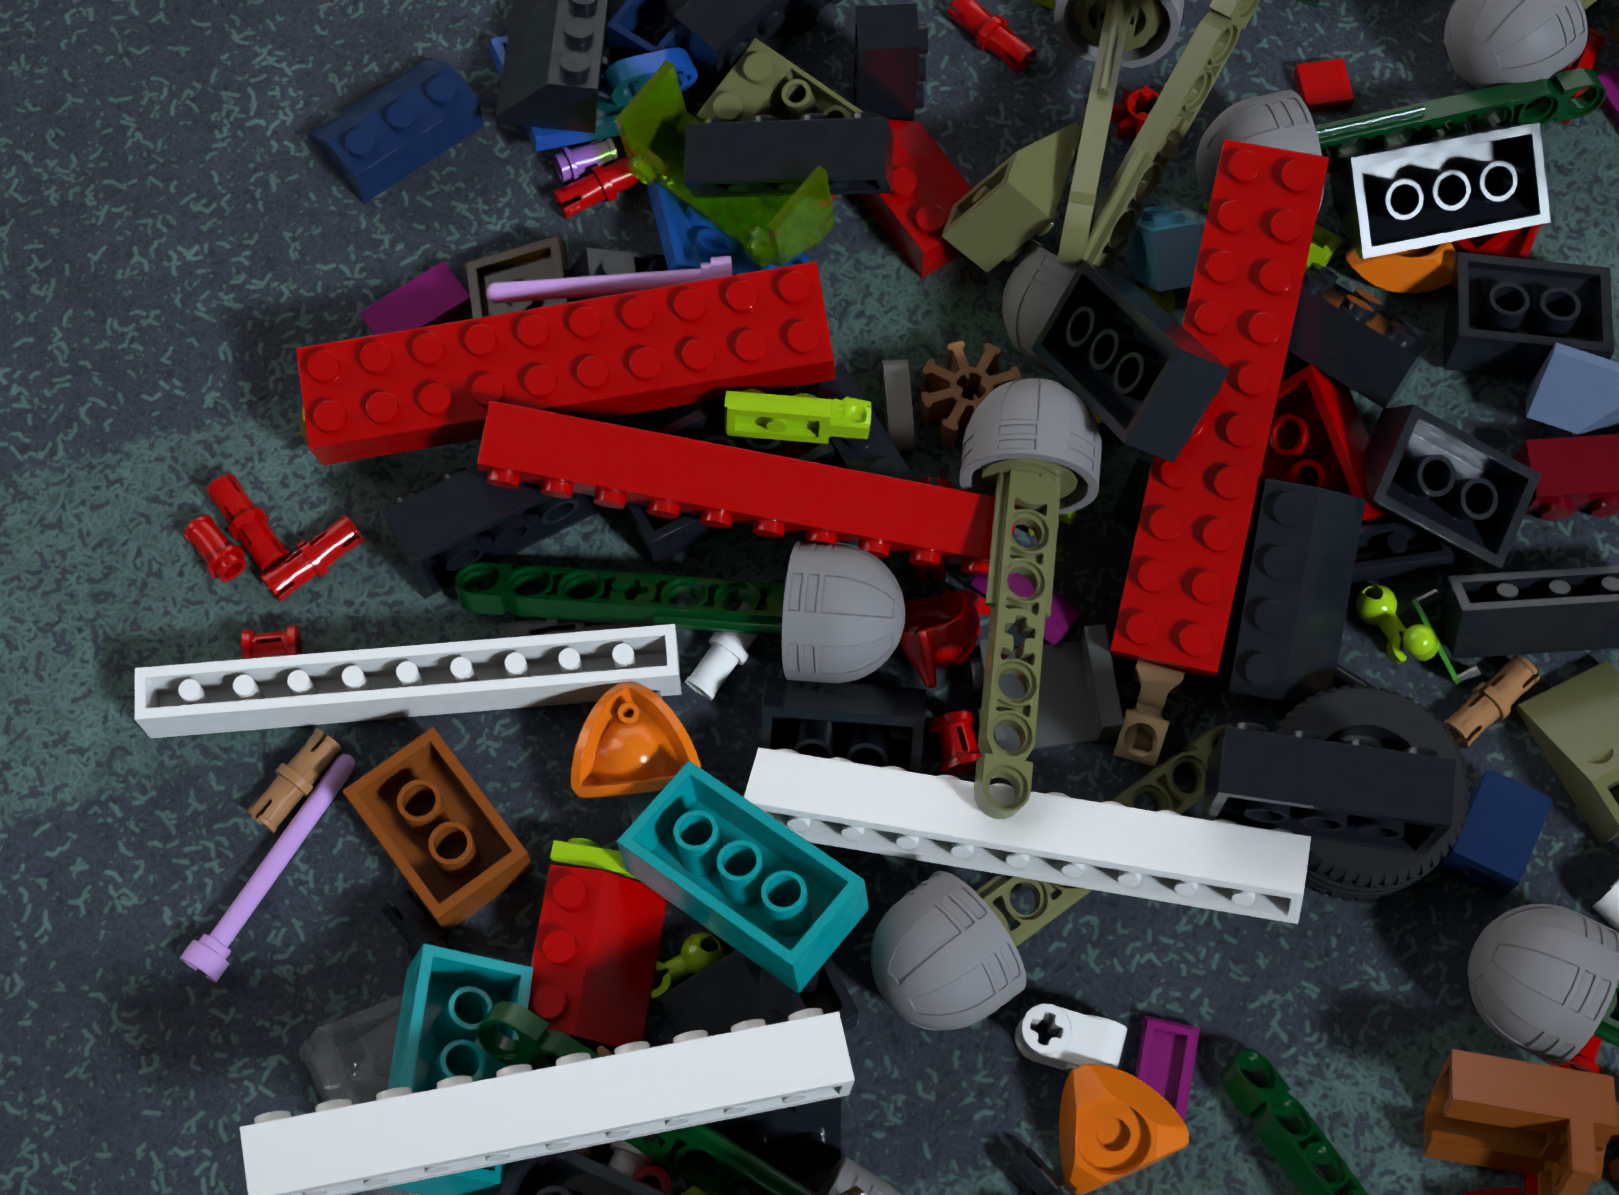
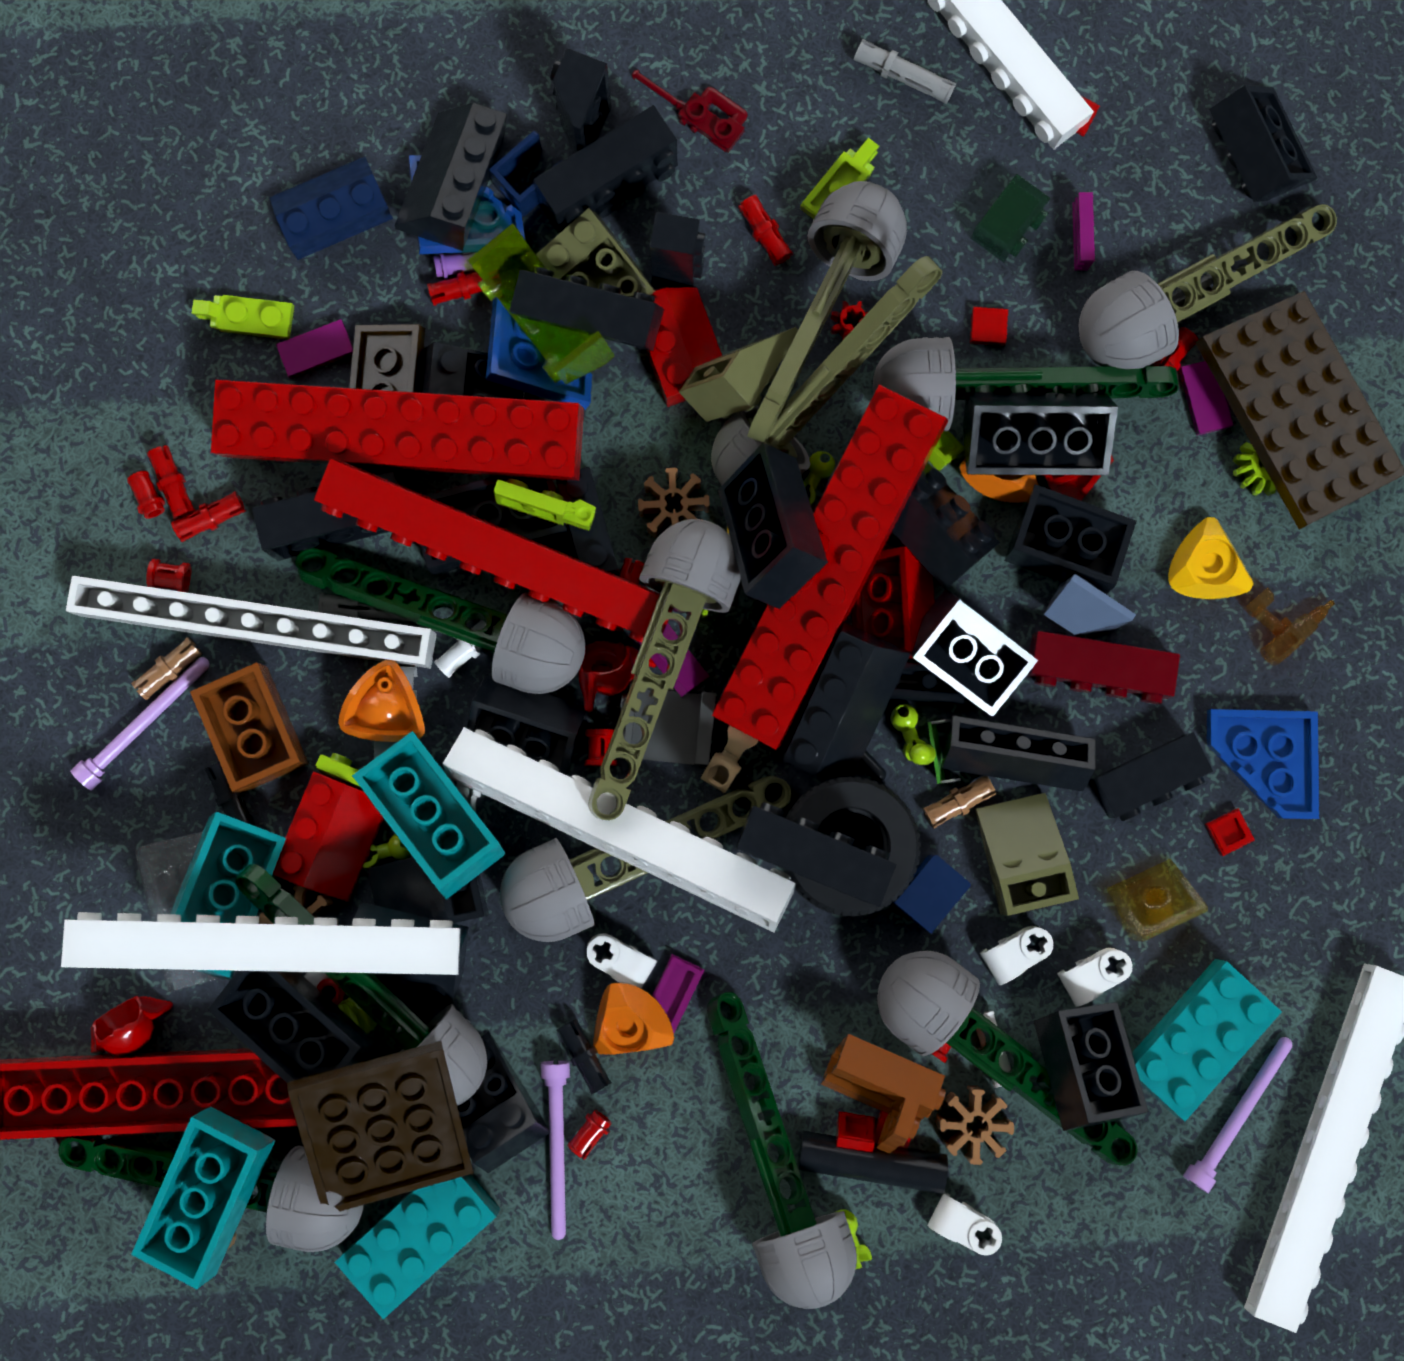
camera: 10 degrees right, 15 degrees up
lavender piece [486,256,733,303] -> none
blue beam [603,47,698,106] -> none
light grey beam [881,359,915,452] -> none
medium azure brick [1128,205,1202,292] -> none
none -> lime hinge [191,295,294,340]

